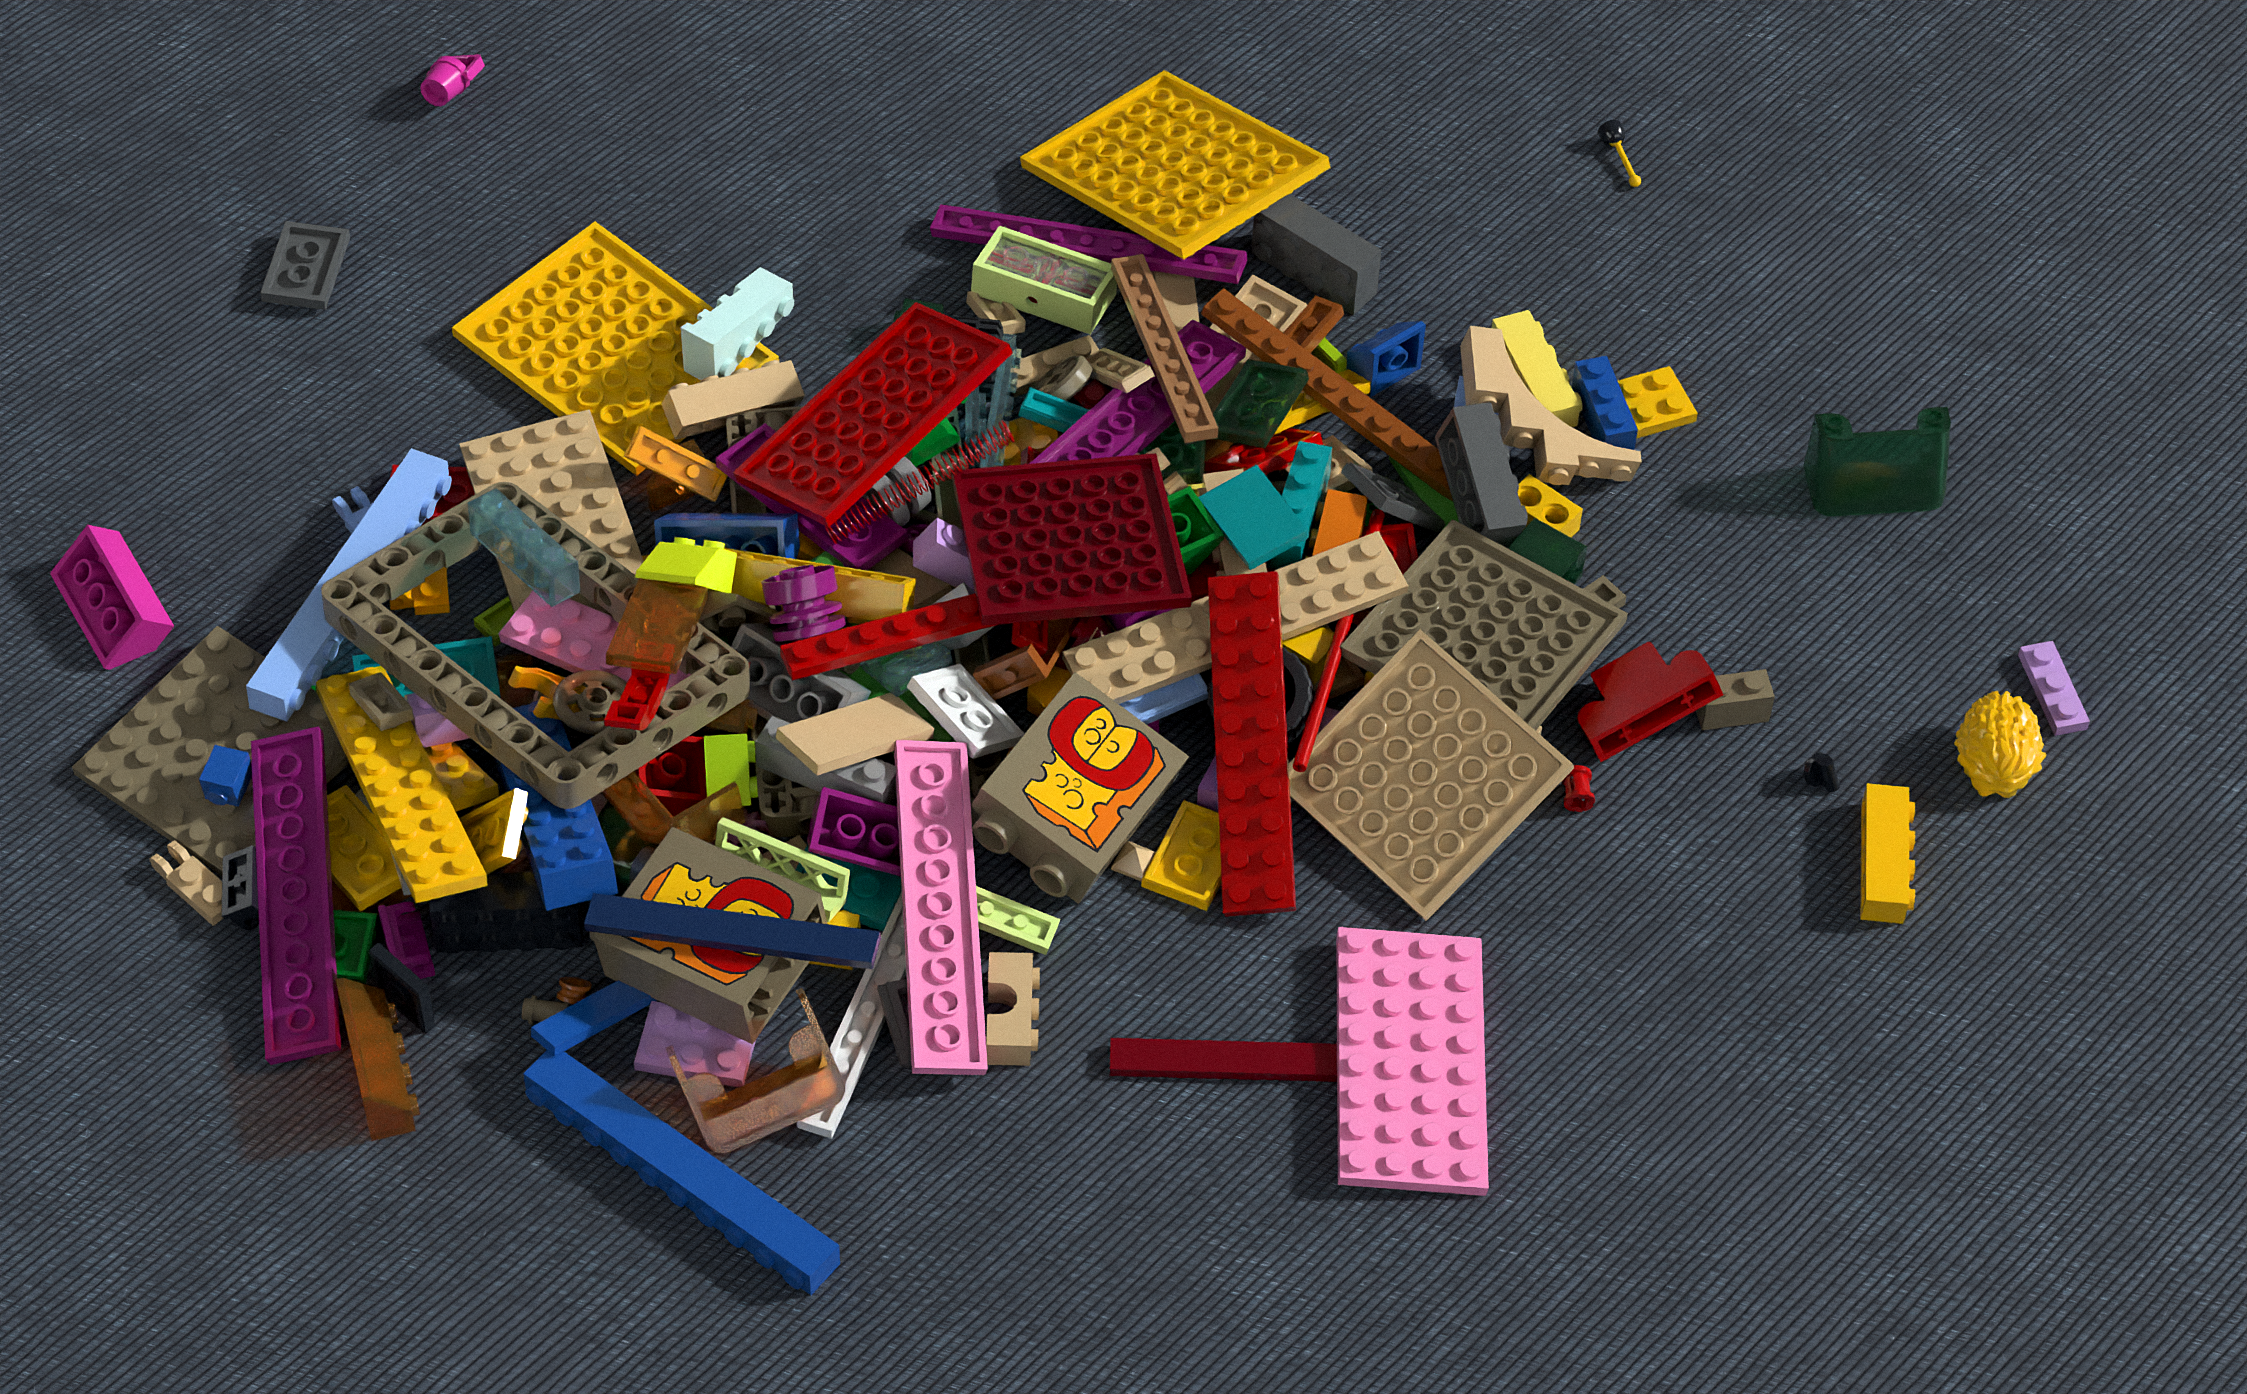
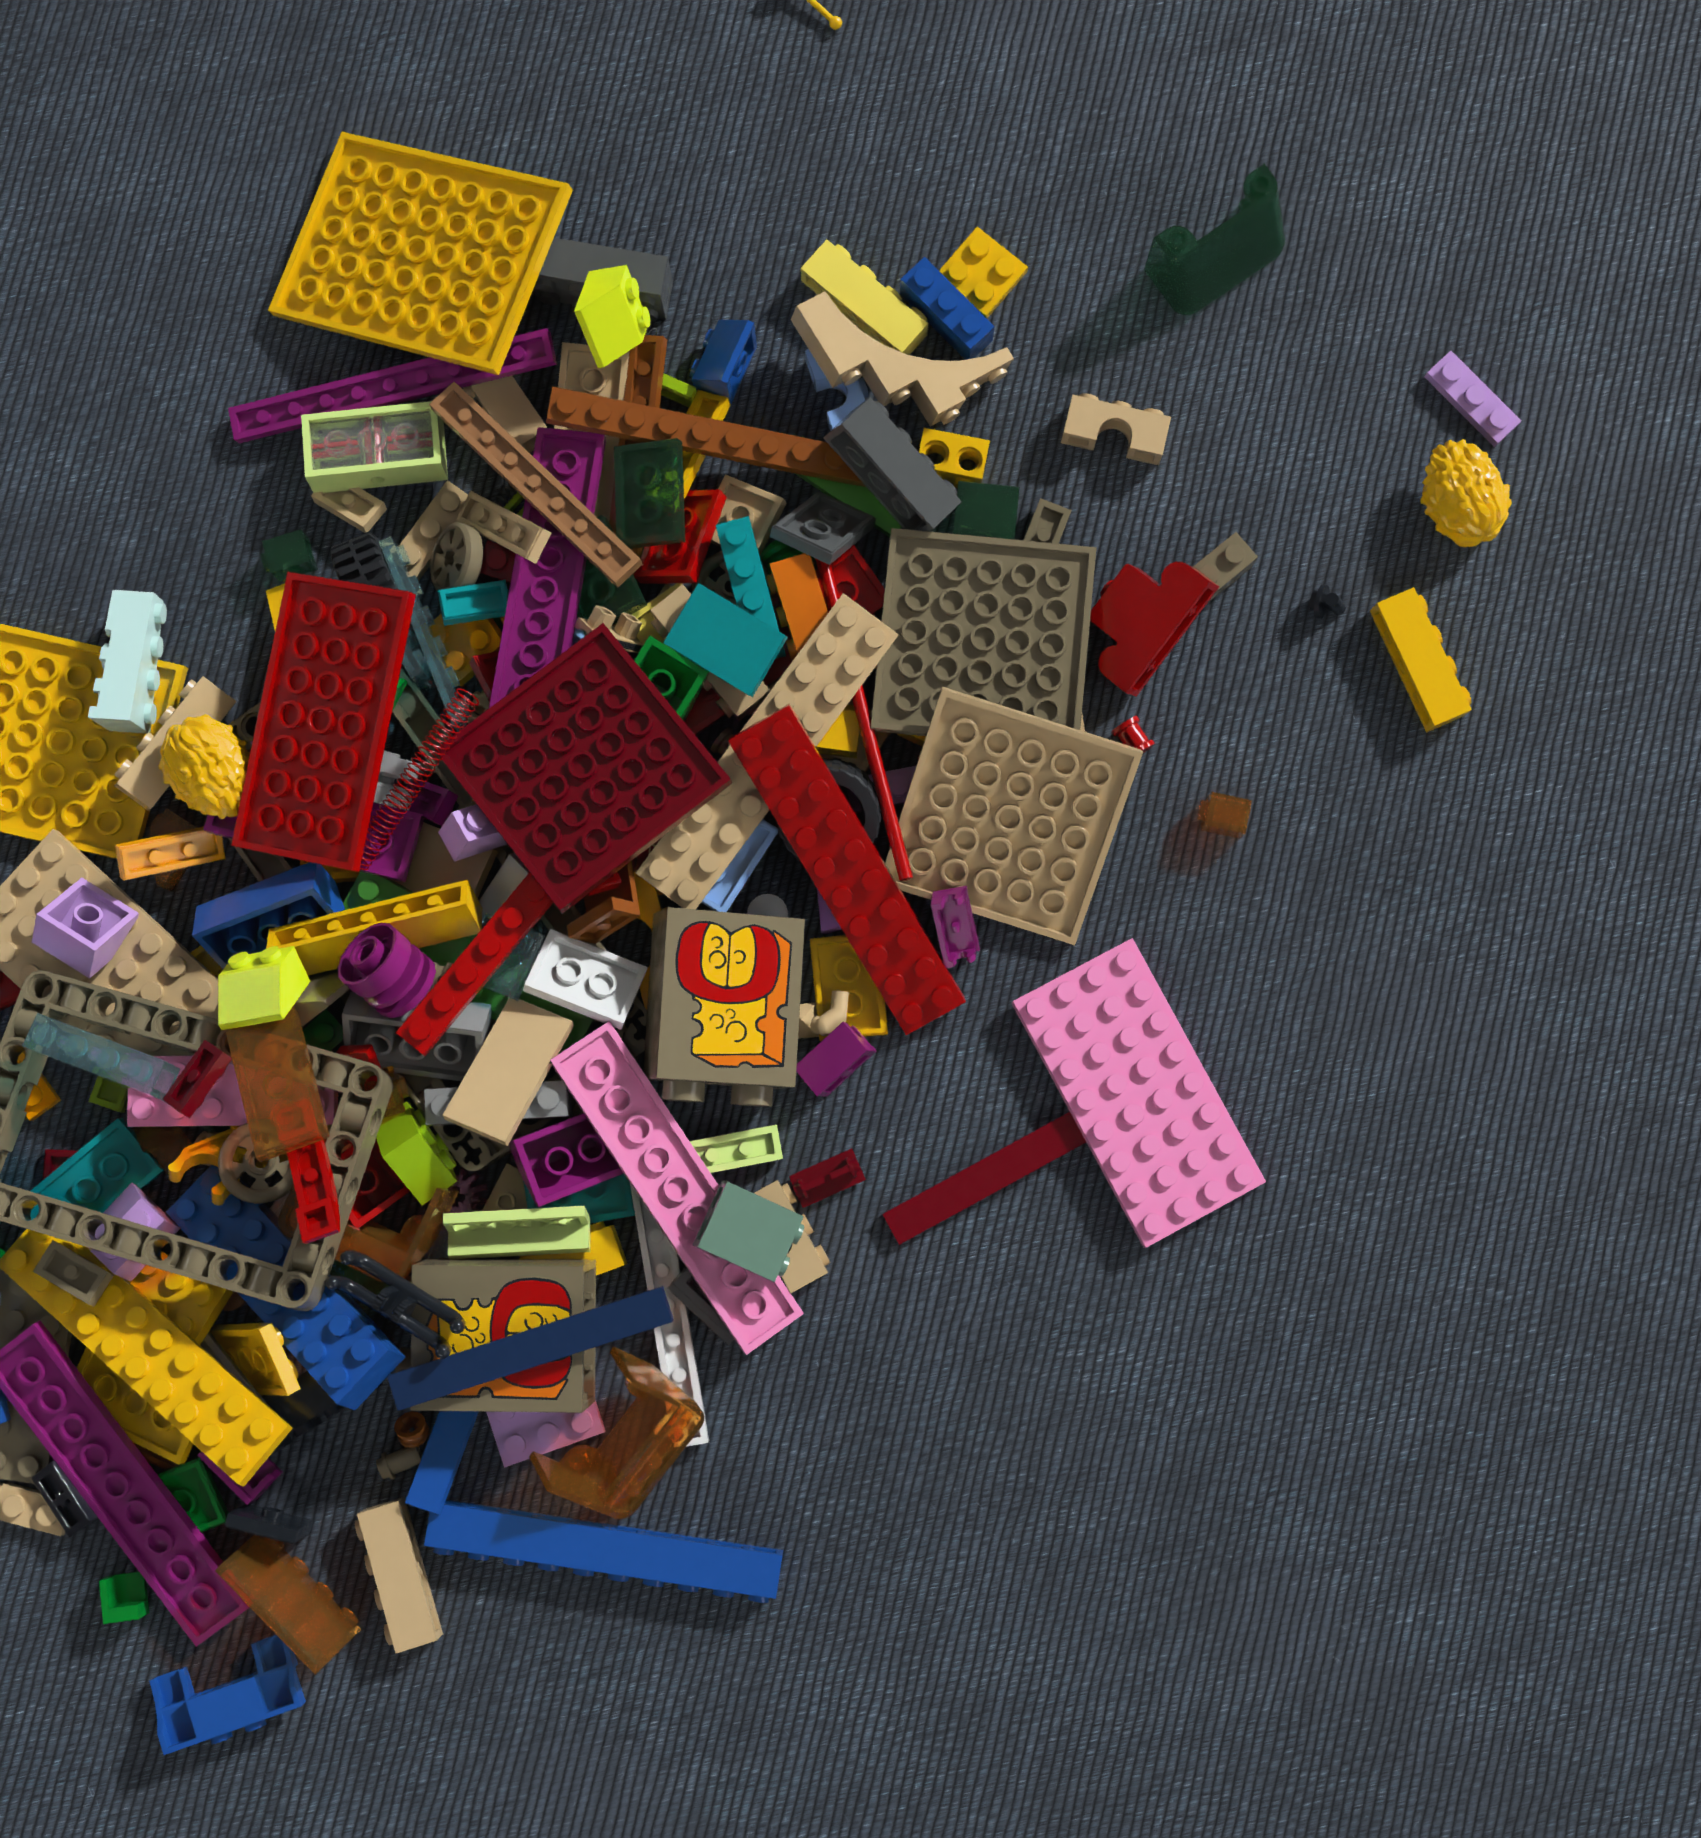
camera: 25 degrees left, 30 degrees up
none -> lavender slope [32,877,139,979]
none -> green panel [99,1571,149,1624]
none -> blue bracket [149,1630,306,1755]
none -> yellow hair [158,714,250,819]
none -> dark red plate [162,1040,232,1118]
none -> black piece [325,1250,466,1359]
none -> tan brick [355,1496,443,1654]
none -> neon yellow slope [574,265,650,368]
none -> sand green panel [693,1180,804,1282]
none -> dark red hinge [789,1148,866,1208]
none -> magenta hinge [796,1021,877,1097]
none -> tan arm [810,991,849,1036]
none -> magenta hinge [931,886,980,968]
none -> tan arch [1061,393,1171,465]
none -> clear orange brick [1197,792,1252,839]

